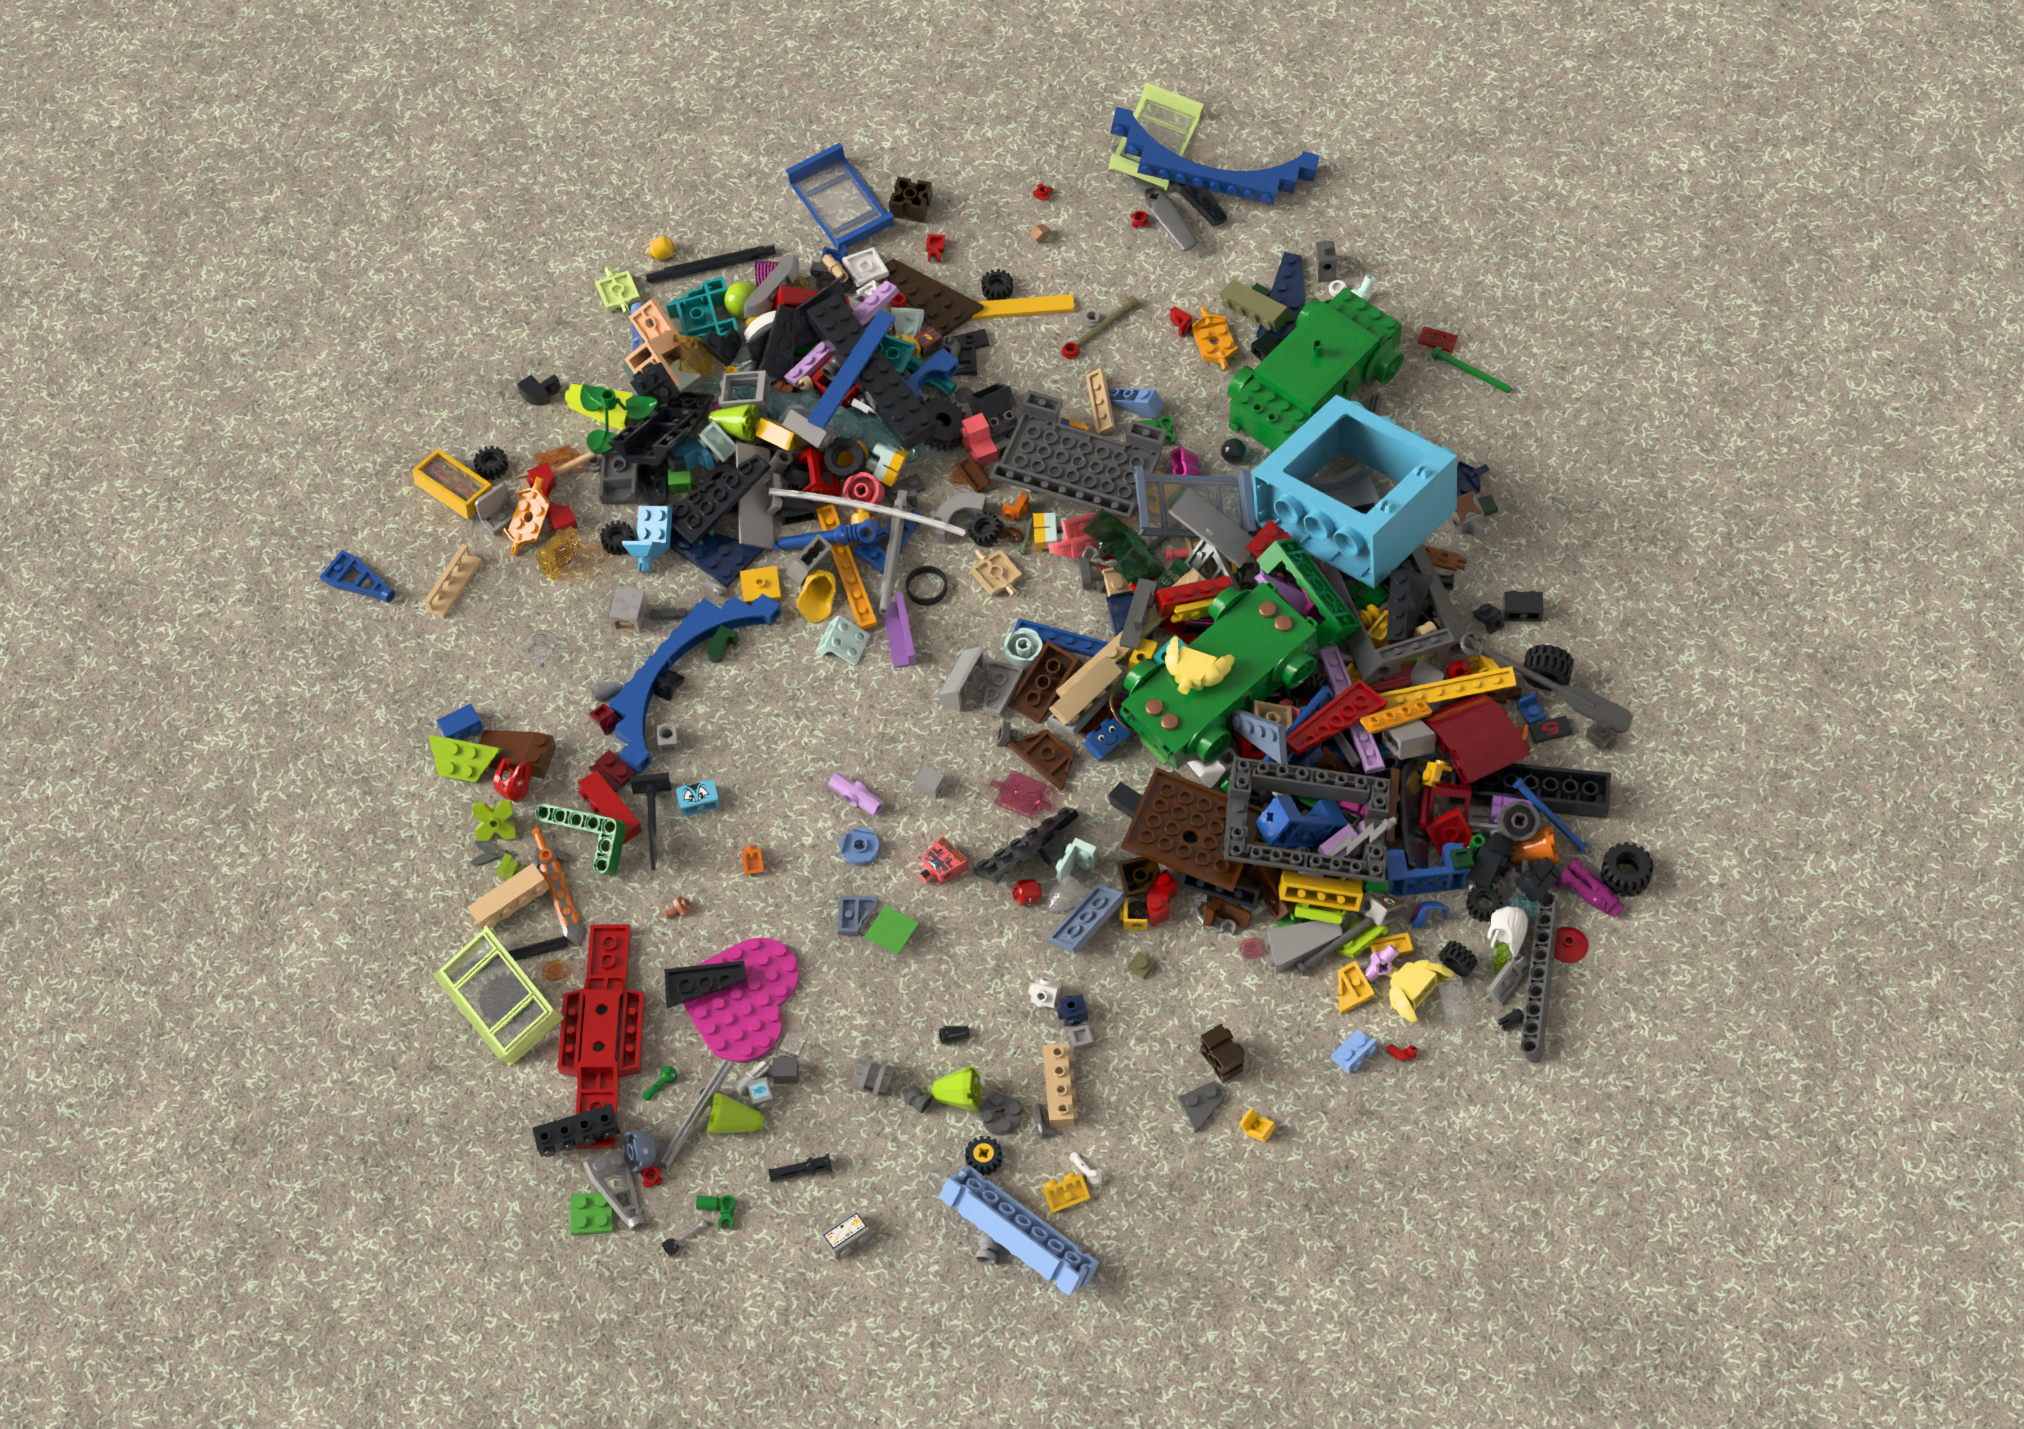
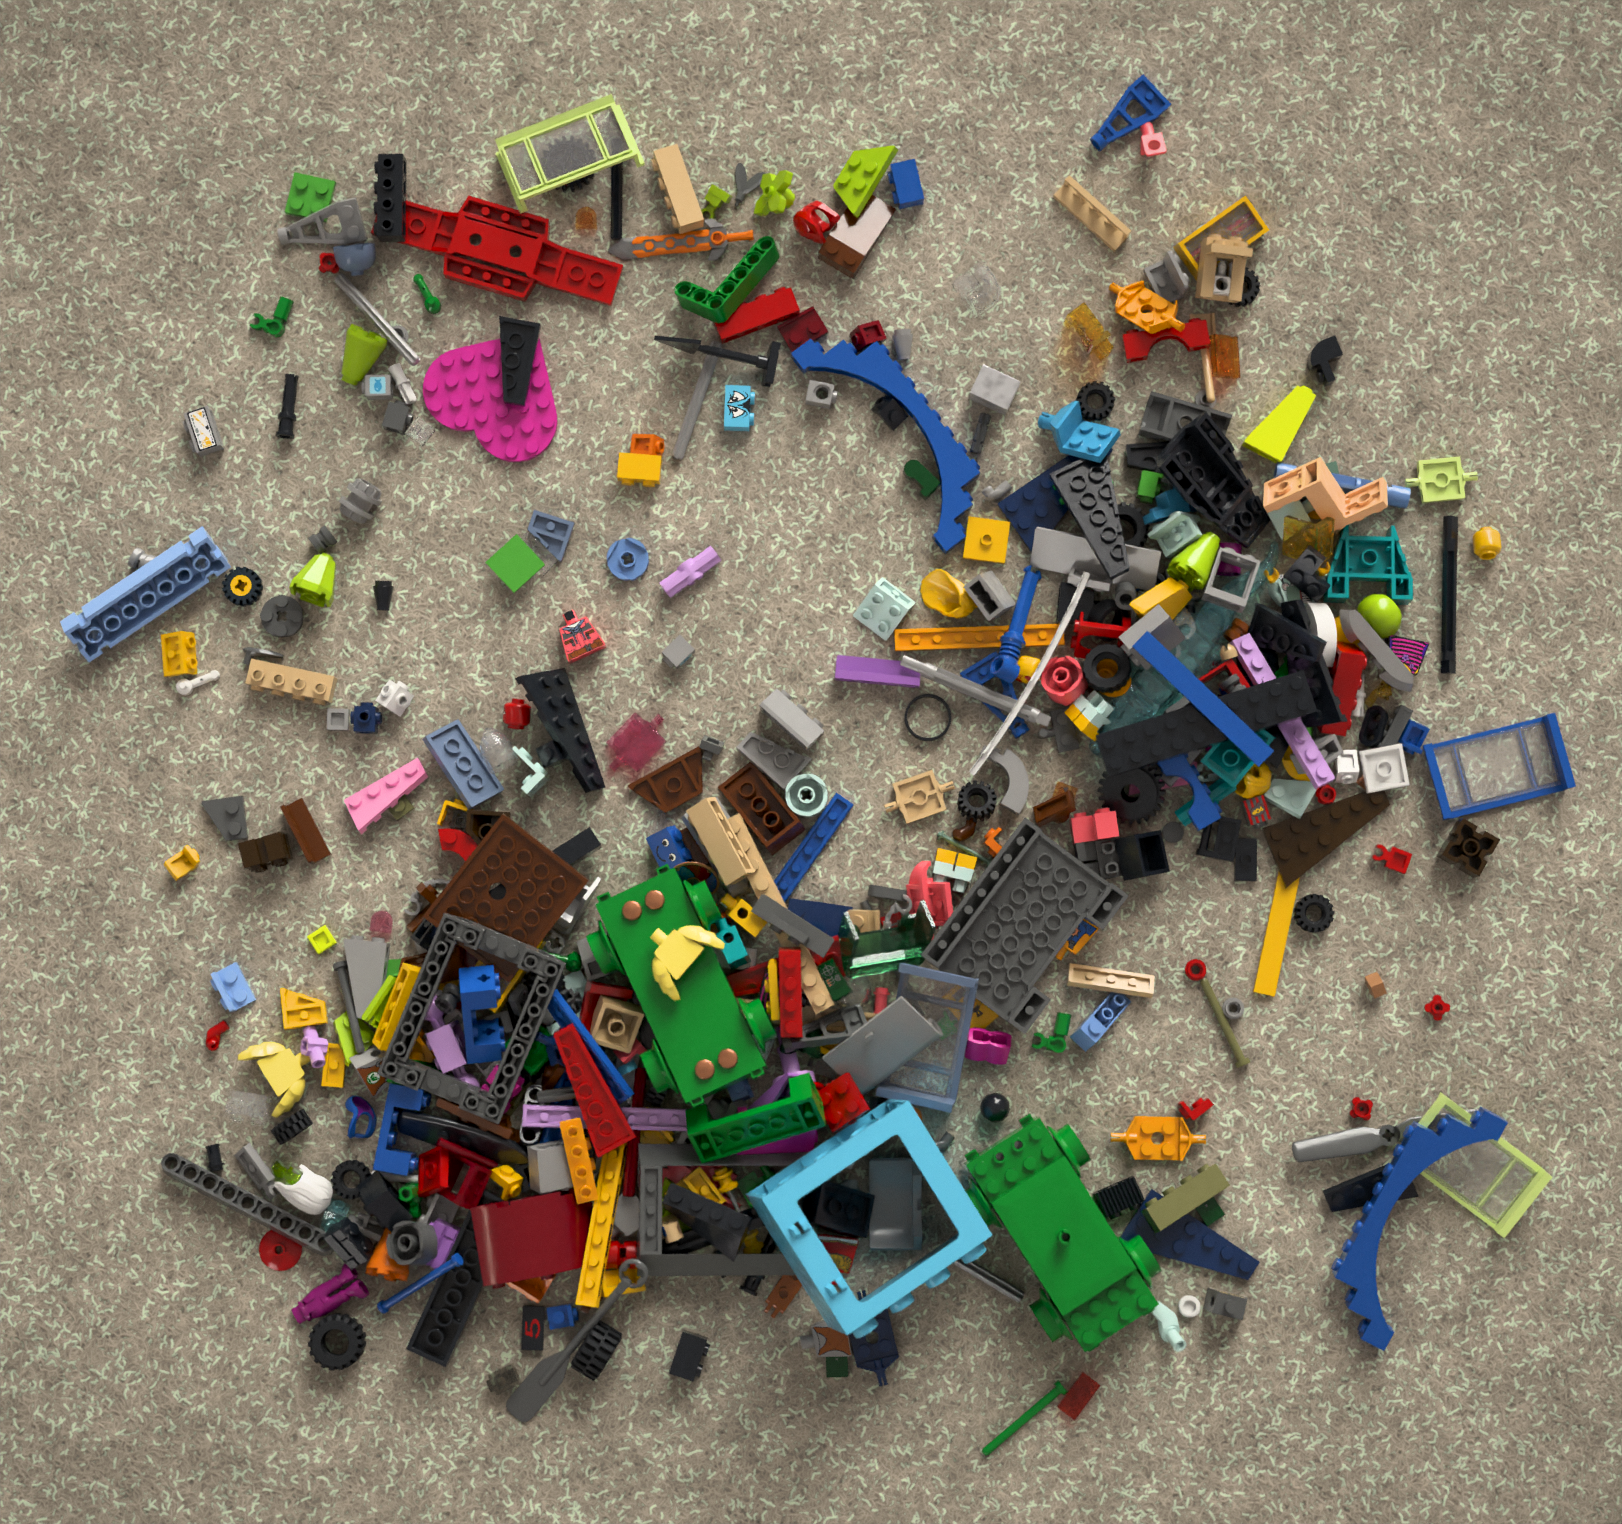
camera: 100 degrees right, 25 degrees up
green plant [580,384,658,454] -> none
black plate [630,362,681,411] -> none
hinge [661,1220,708,1257] -> none
nougat plate [663,896,691,919] -> none
tan pin [822,254,848,283] -> none
dark grey arm [944,335,961,359] -> none
sand blue wing [1232,709,1287,765] -> none
light grey piece [1327,817,1397,857] -> none
dark green tile [1450,847,1474,871] -> none
black bracket [1473,603,1505,634] -> none
none -> reddish brown panel [280,798,332,864]
none -> neon yellow tile [307,925,337,955]
none -> bright pink wing [344,758,428,835]
none -> yellow brick [617,452,662,487]
none -> light grey axle [672,341,722,460]
none -> coral bracket [1140,122,1166,157]
none -> tan brick [1195,234,1253,303]

